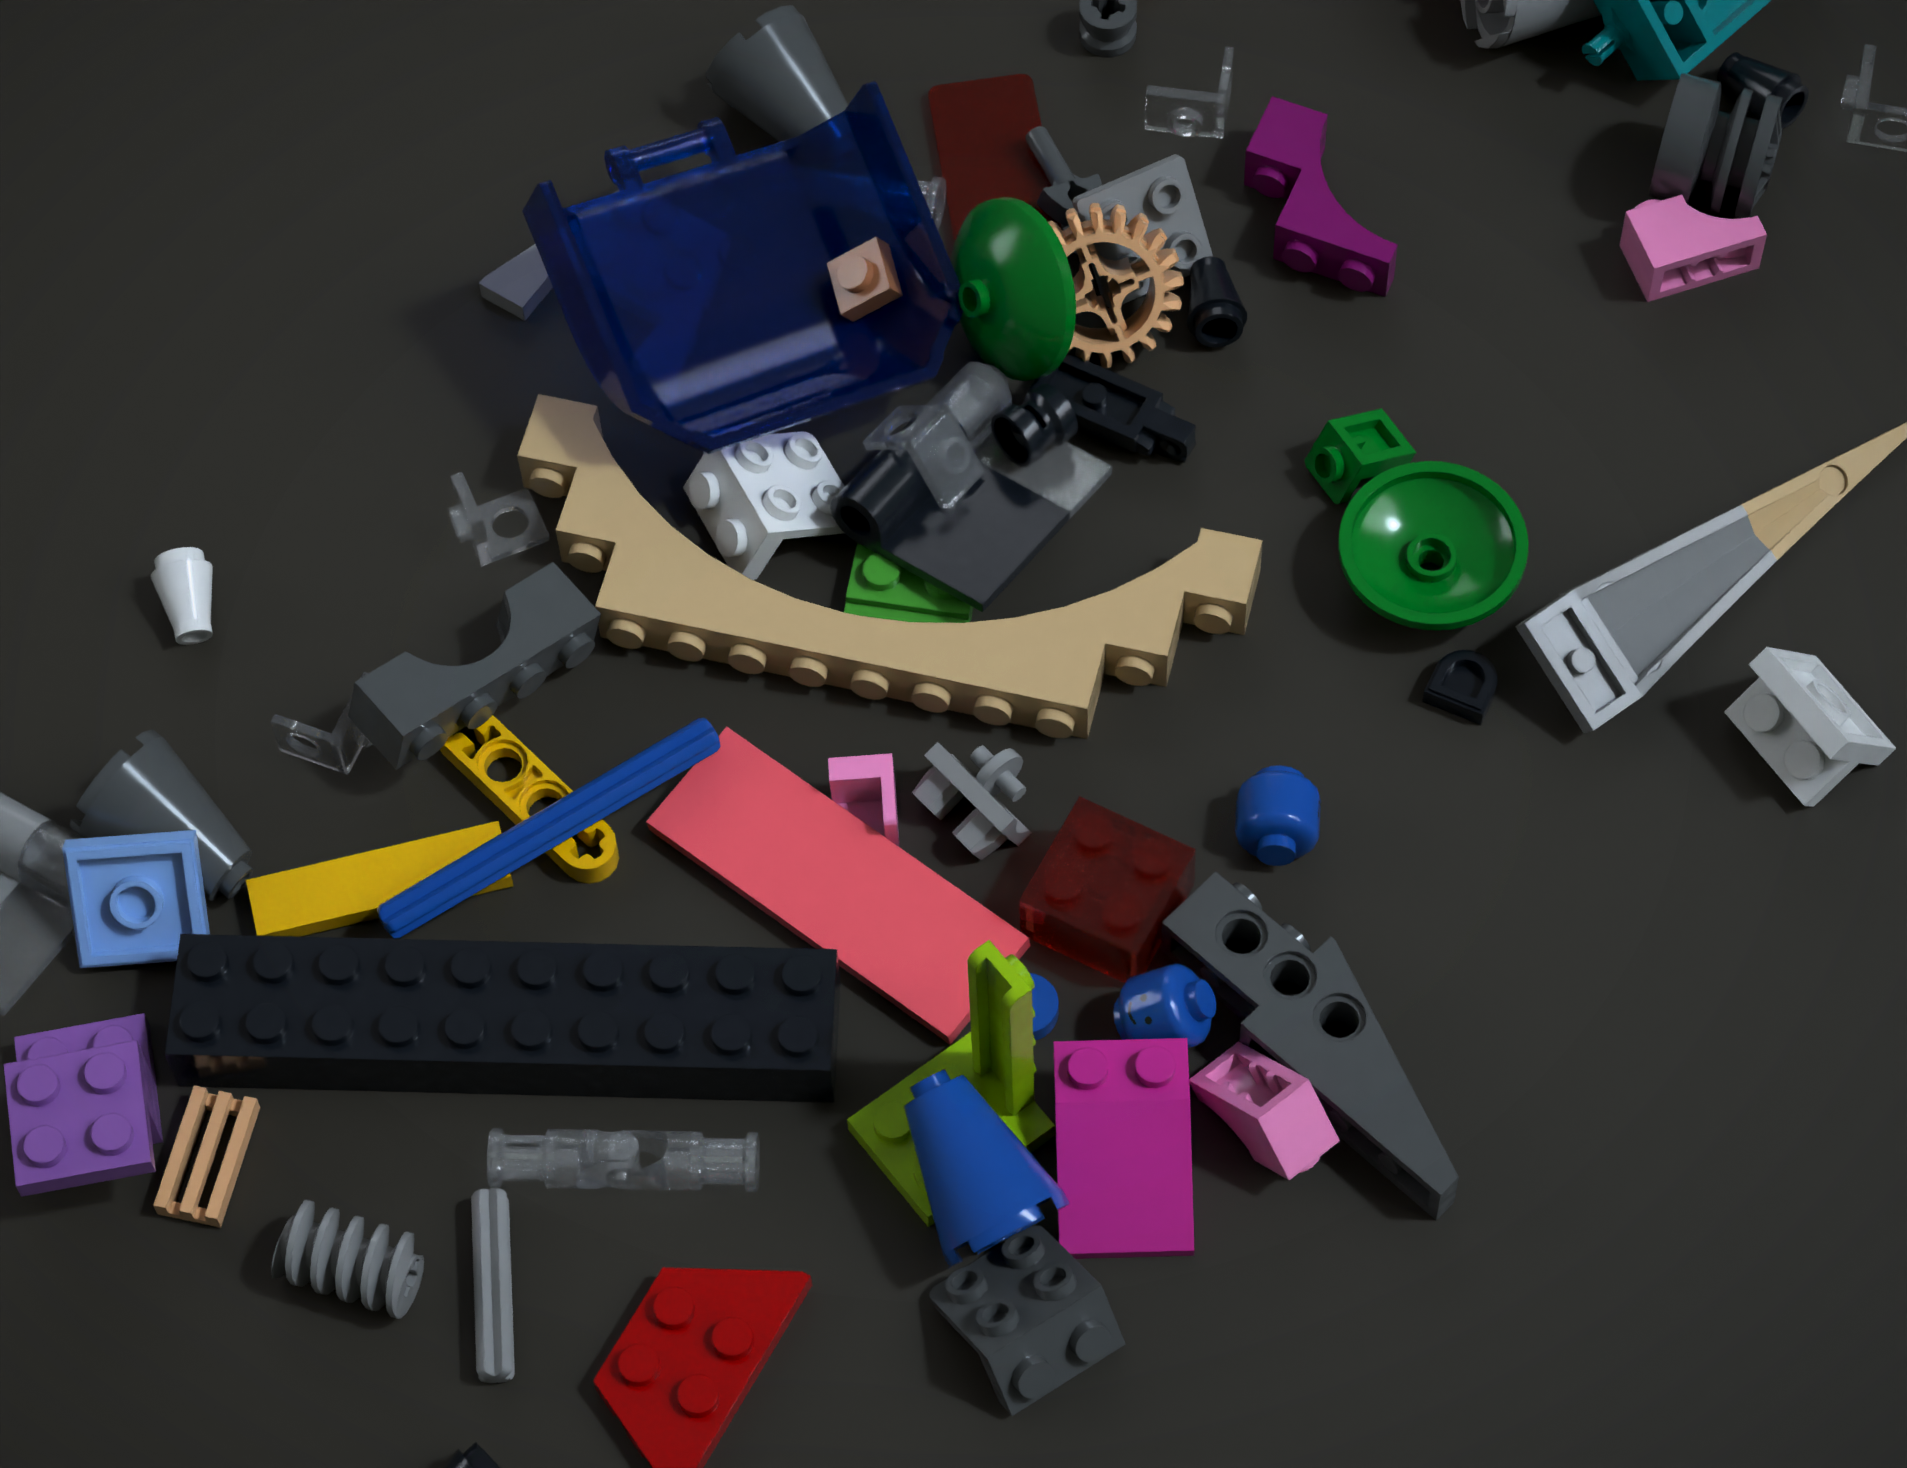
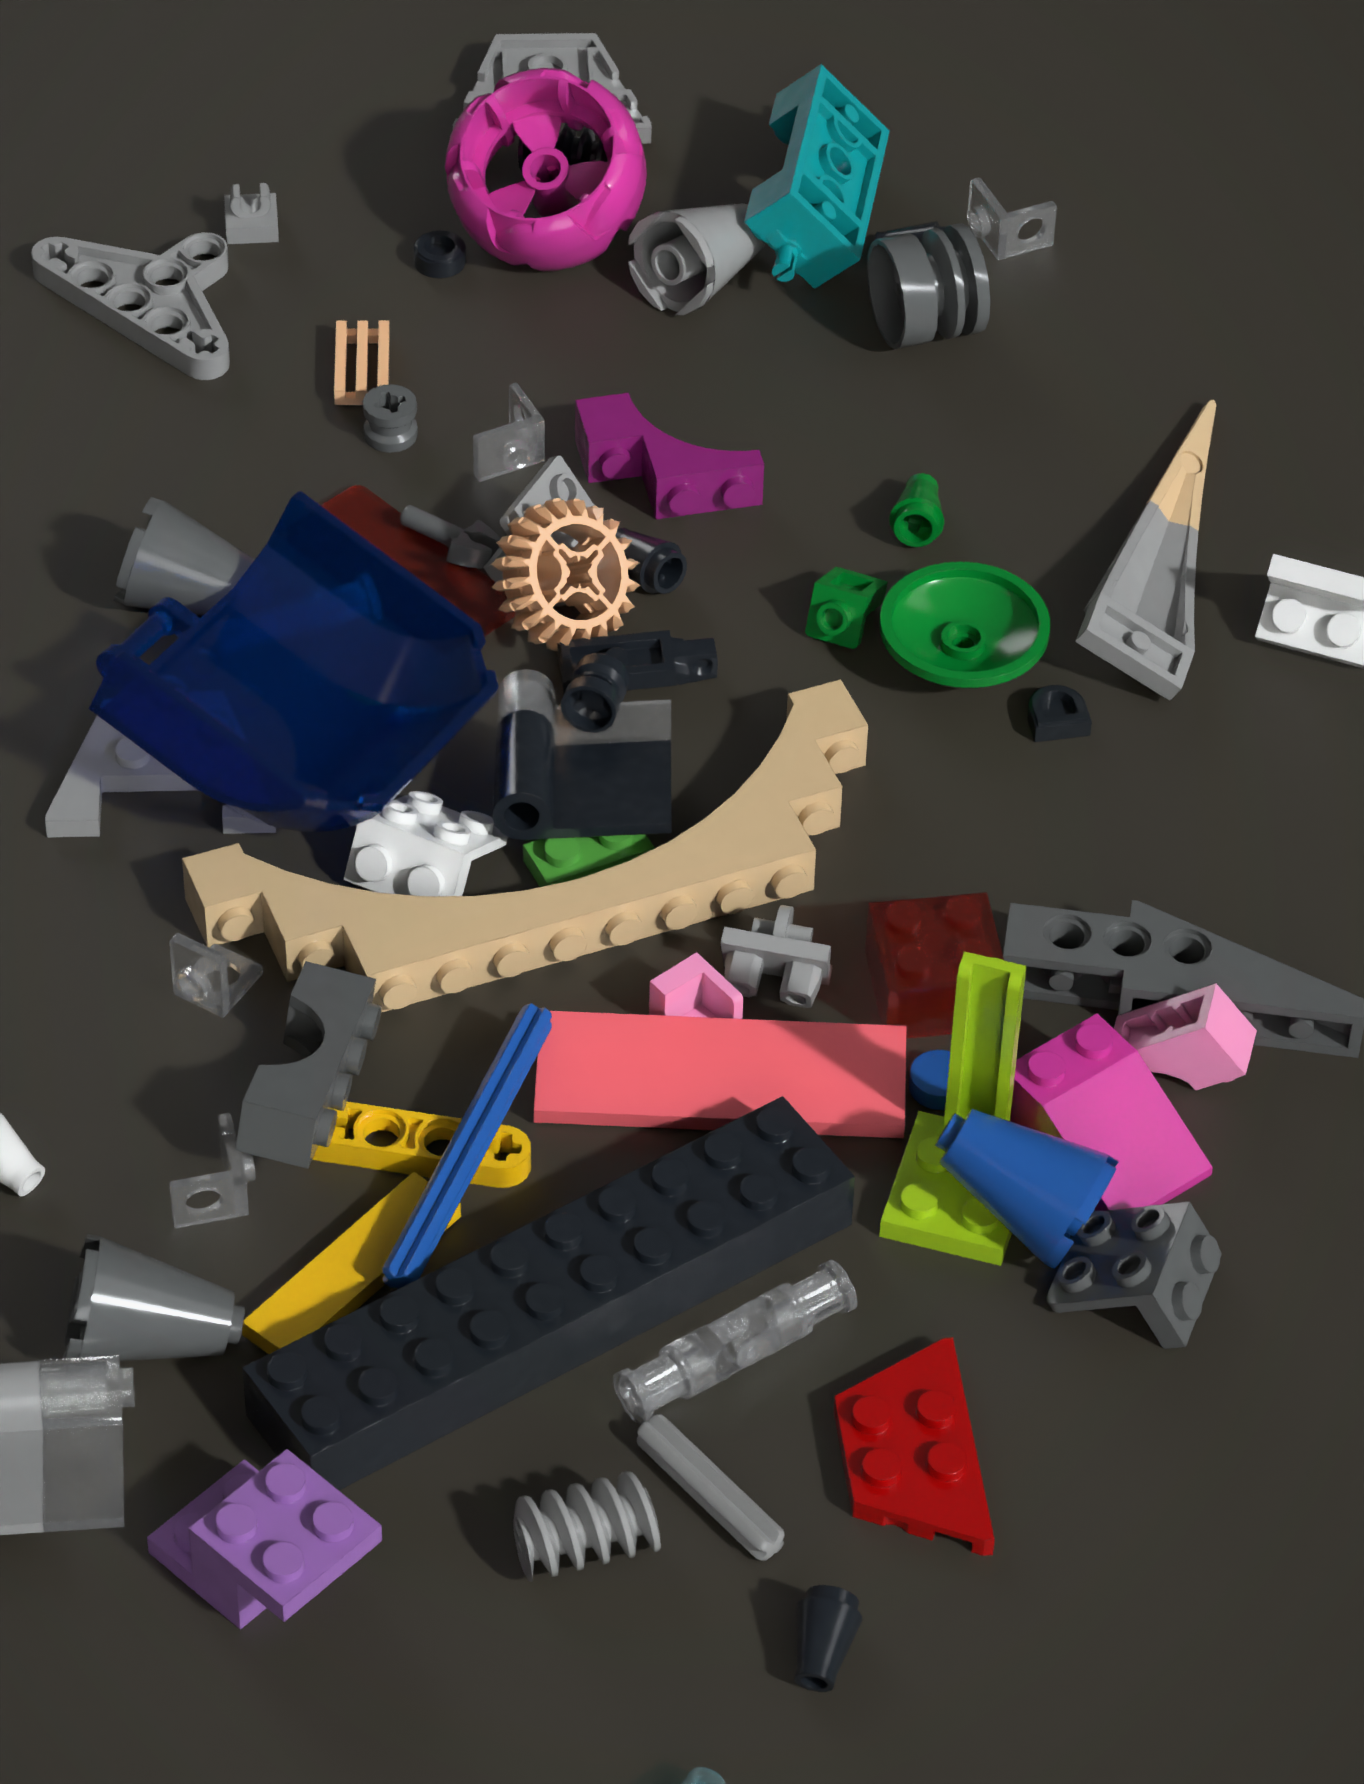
camera: 40 degrees left, 15 degrees down
light blue tile [62,830,210,968] -> none
light nougat tile [153,1085,260,1228] -> none
nougat plate [827,237,903,322] -> none
clear bracket [862,404,985,508] -> none
green dish [950,197,1076,381] -> none
blue head [1113,964,1216,1048] -> none
blue head [1235,765,1321,866] -> none
bright pink arch [1619,195,1767,302] -> none
none -> green cone [889,473,944,547]

